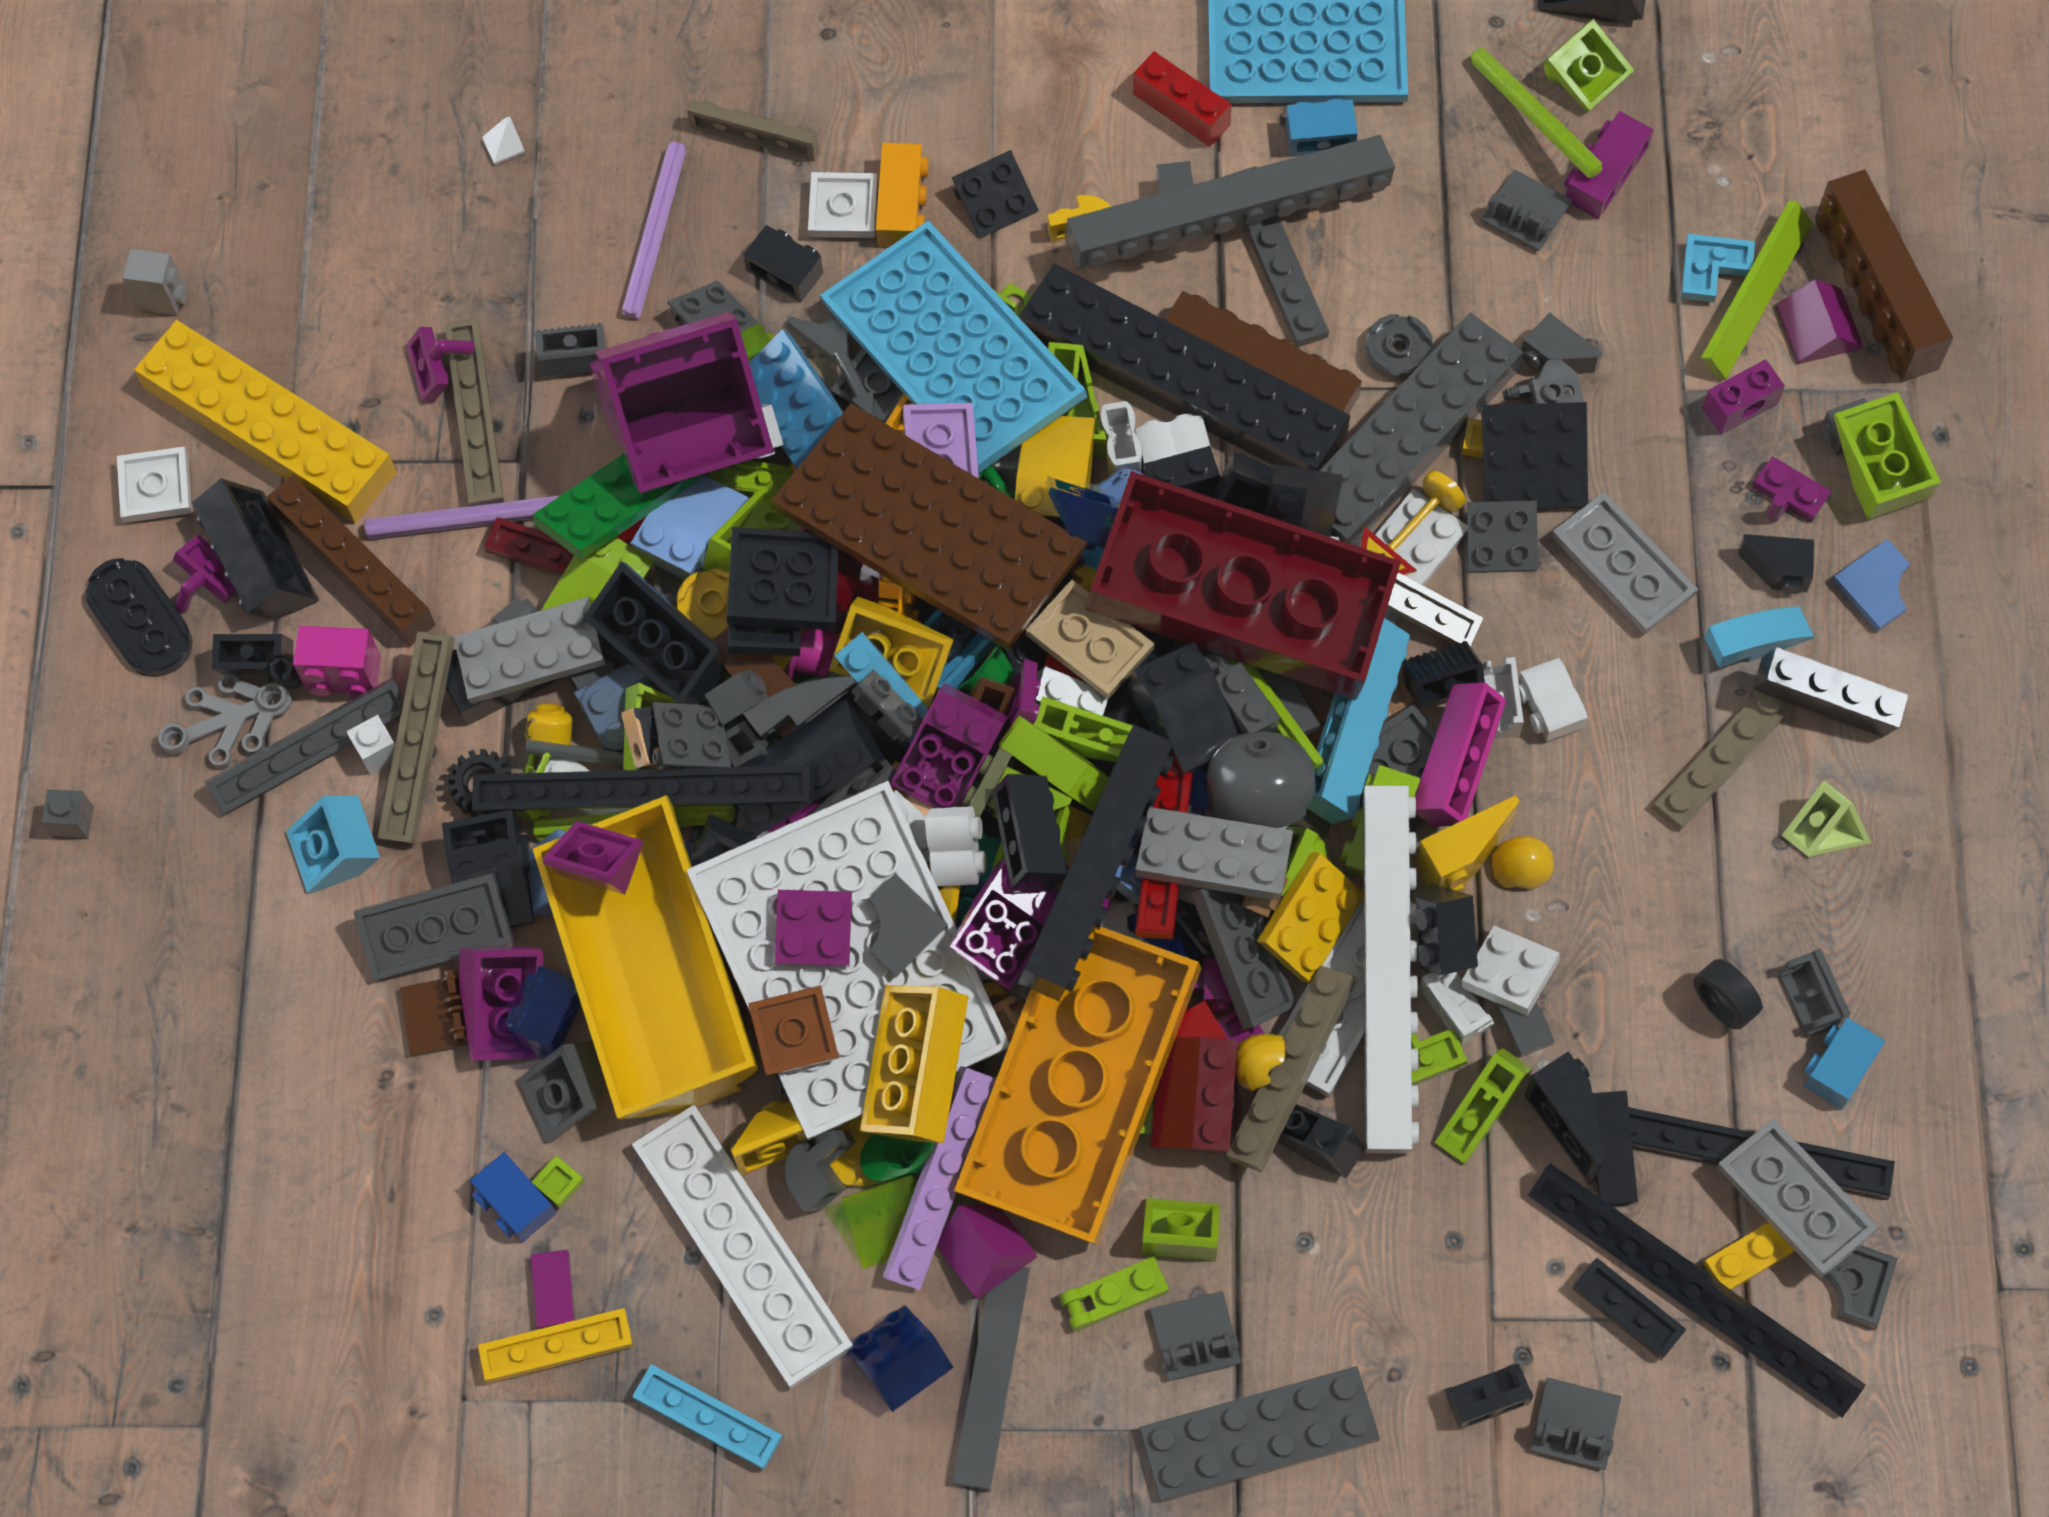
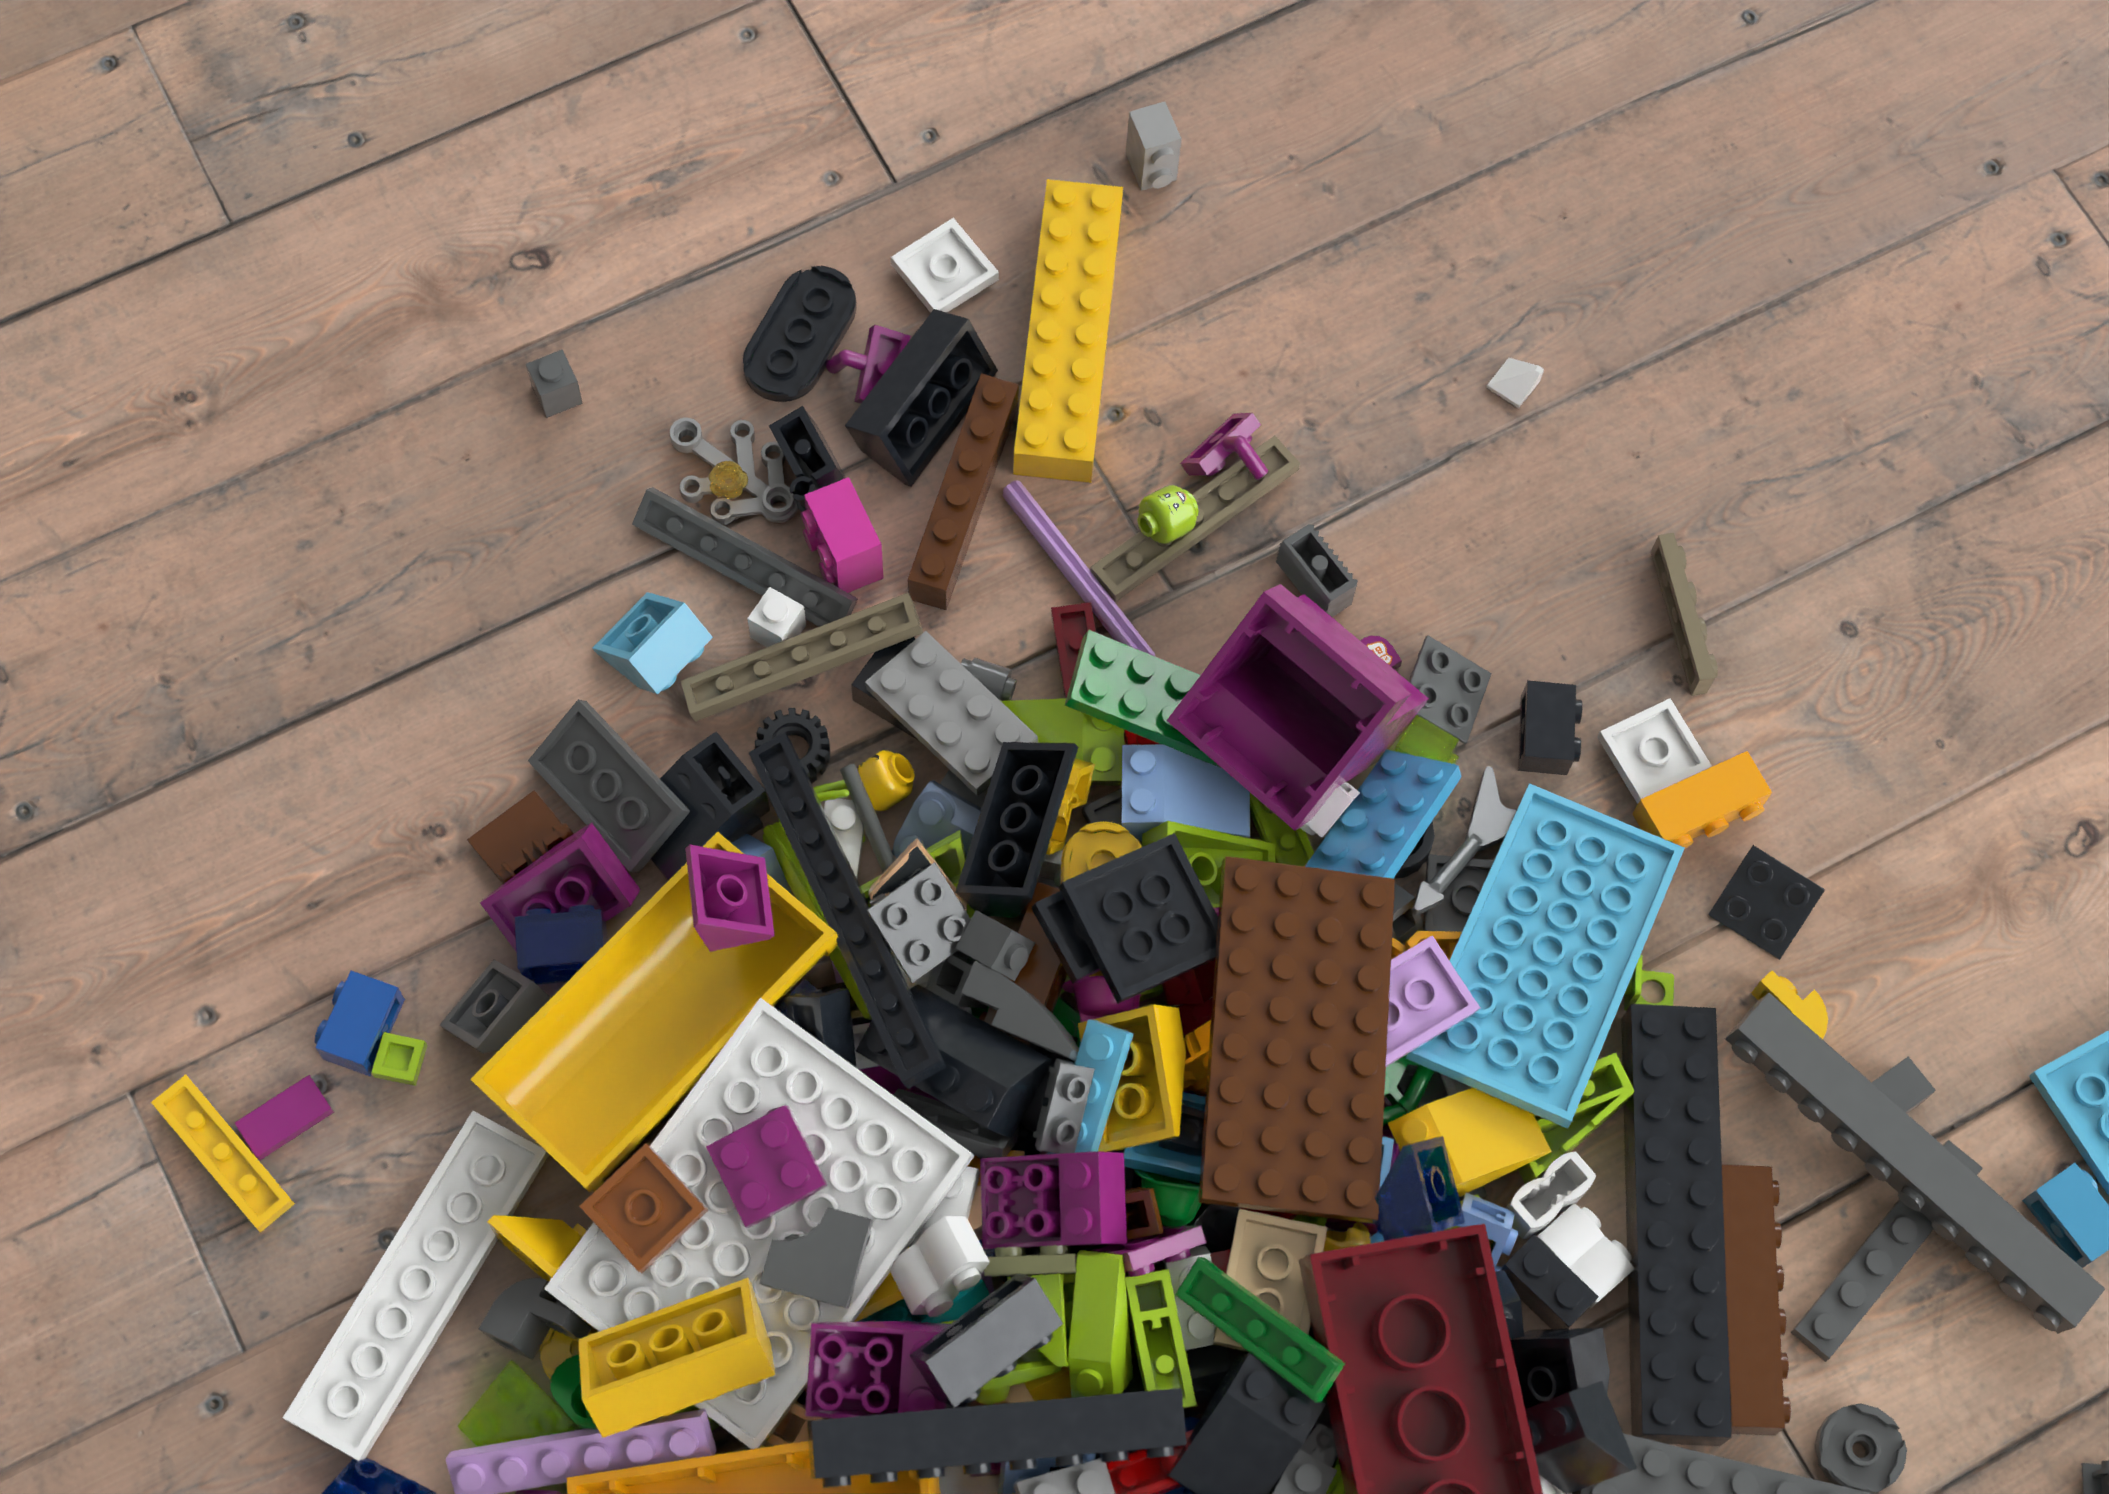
camera: 55 degrees right, 0 degrees up
lavender axle [622,142,686,319] -> none
medium azure plate [632,1364,783,1471] -> none
red brick [1133,51,1232,147] -> none
none -> clear yellow plate [709,461,748,499]
none -> lime head [1137,485,1199,544]
none -> green tile [1175,1257,1345,1402]

